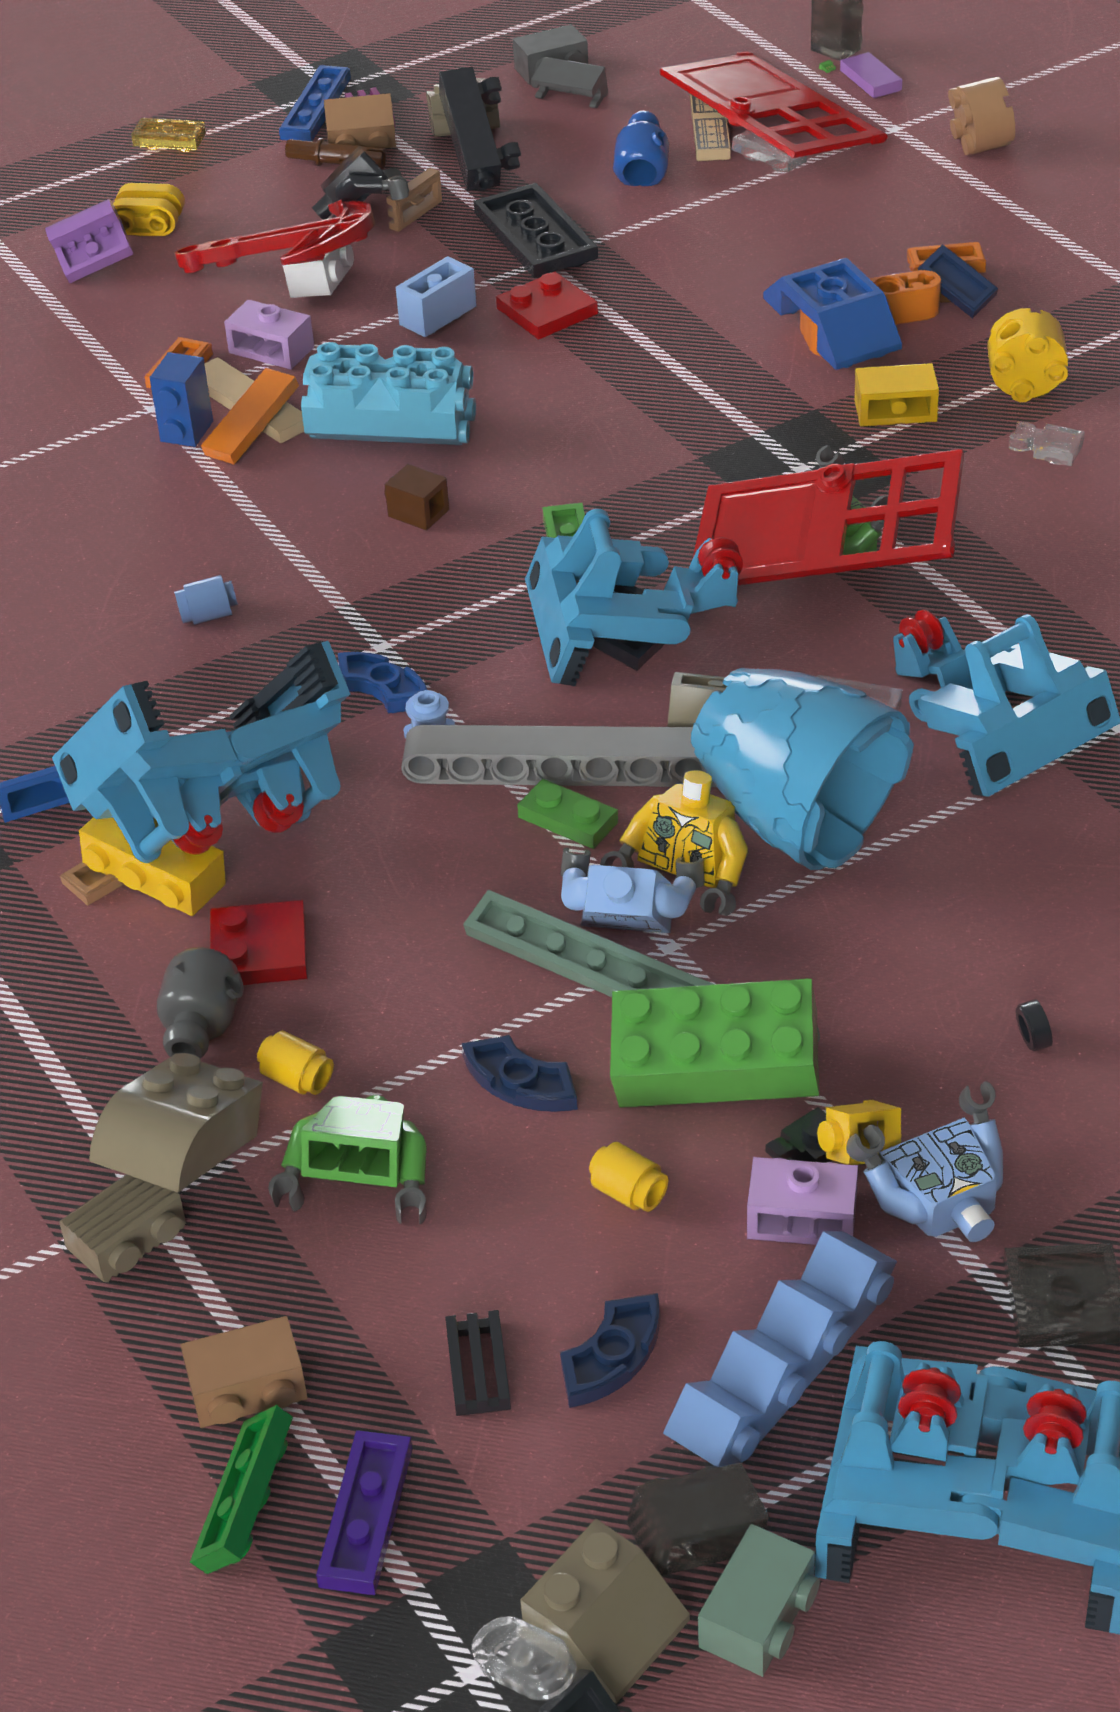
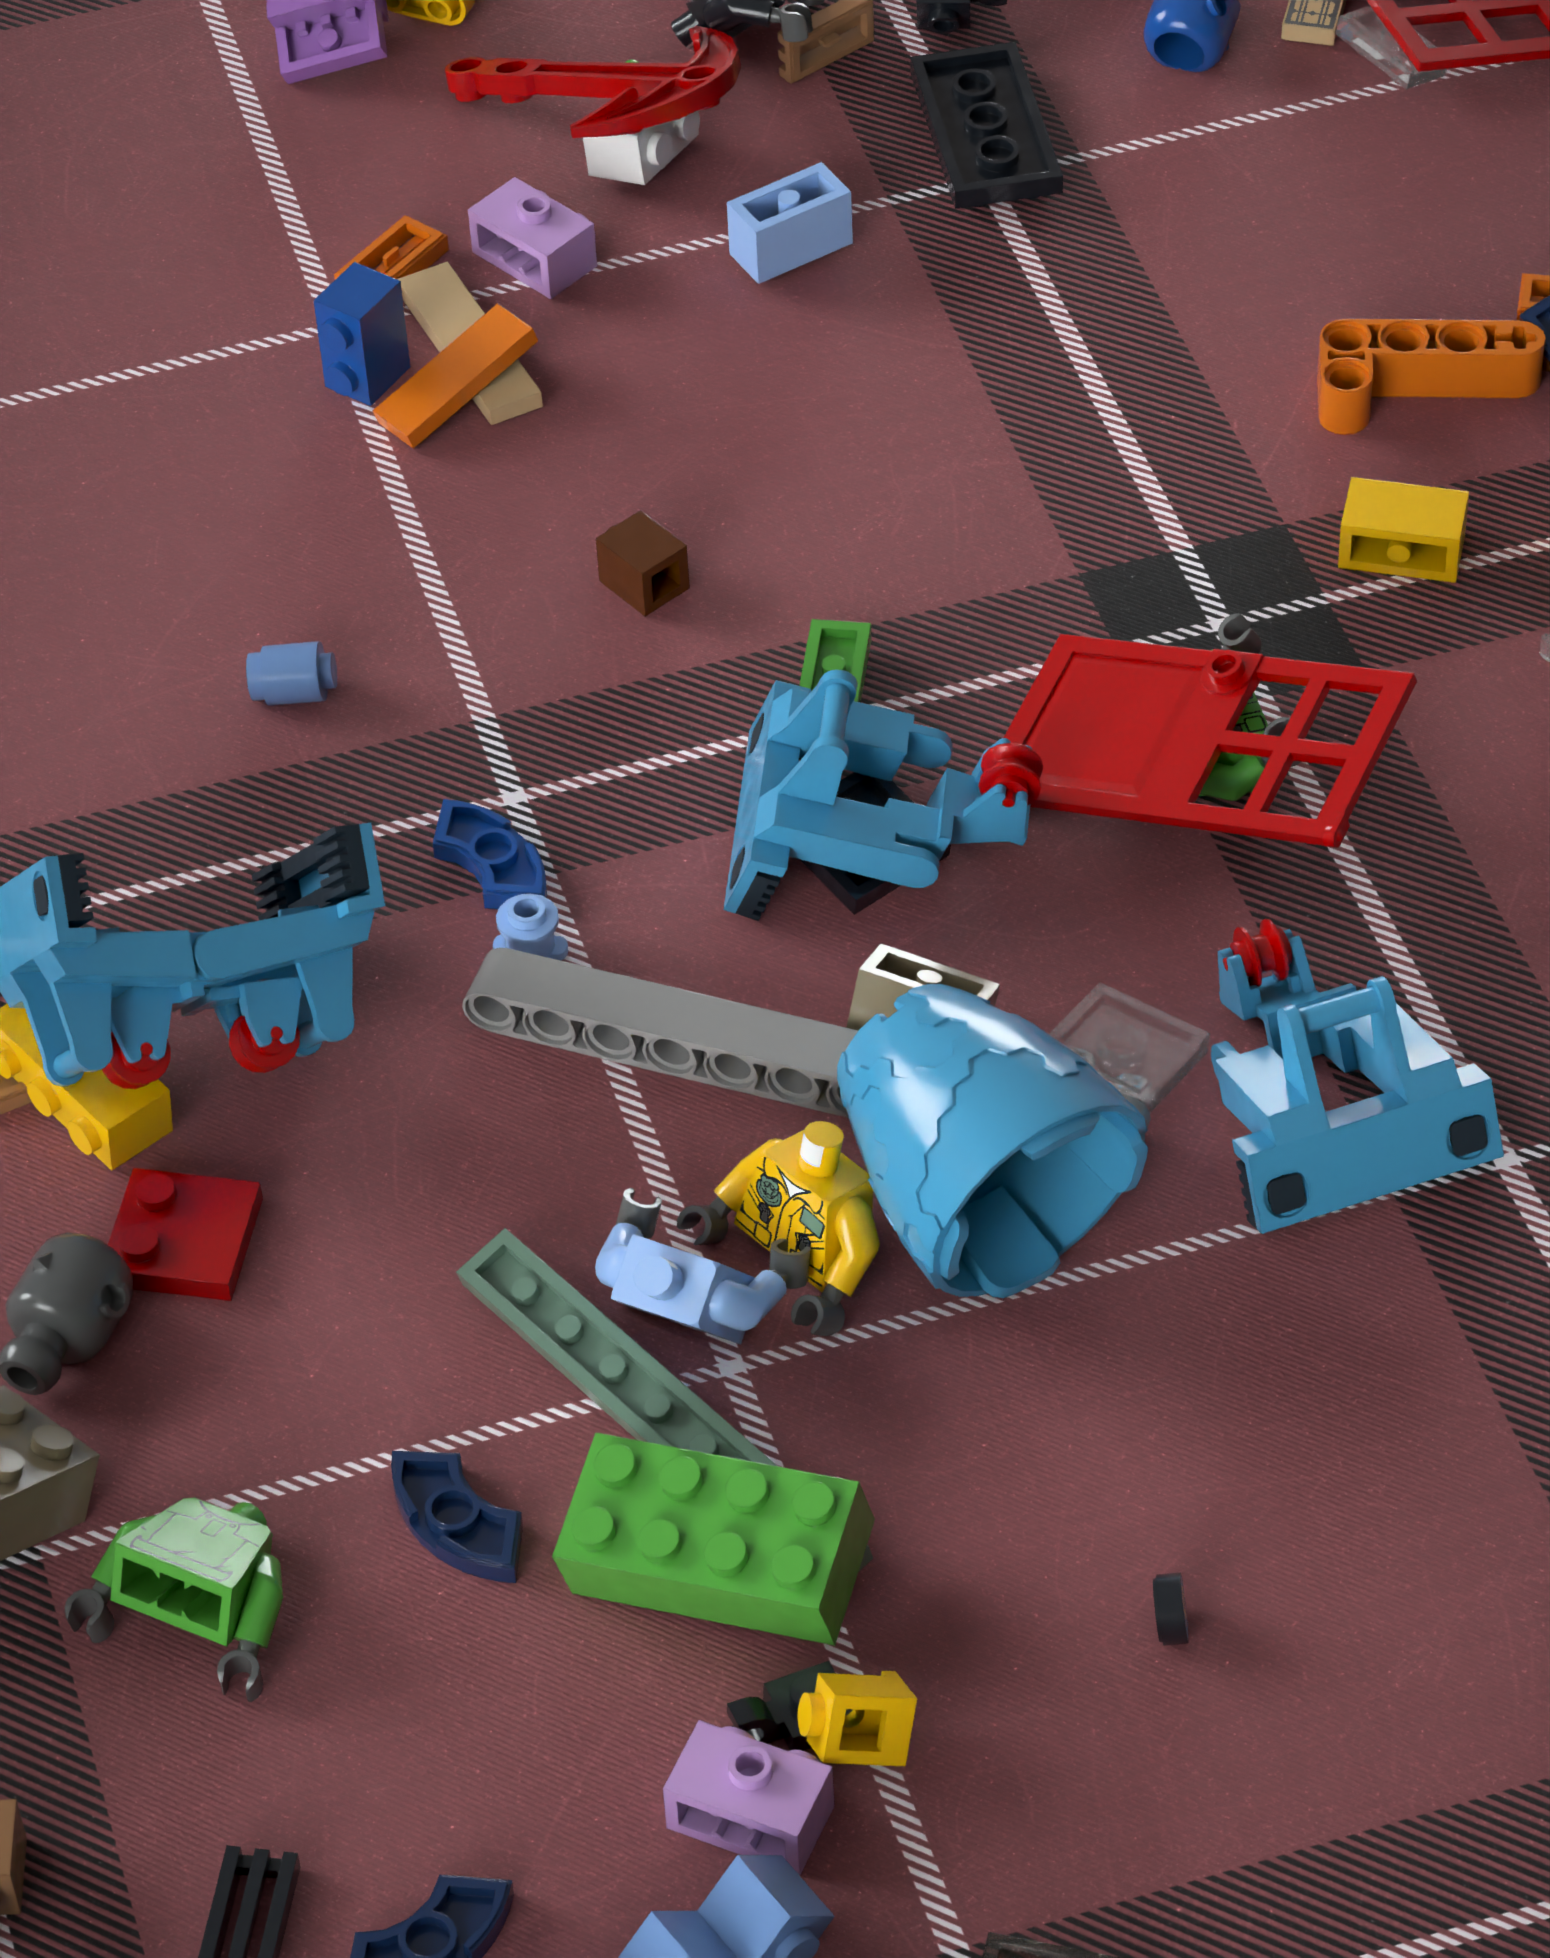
camera: 15 degrees right, 5 degrees up
yellow brick [257,1030,334,1095] -> none
medium azure brick [301,342,476,445] -> none
red plate [496,271,598,340] -> none
bright green plate [517,778,618,849] -> none
yellow brick [589,1142,669,1212] -> none
blue slope [763,257,902,370] -> none
light blue torso [846,1081,1003,1242] -> none

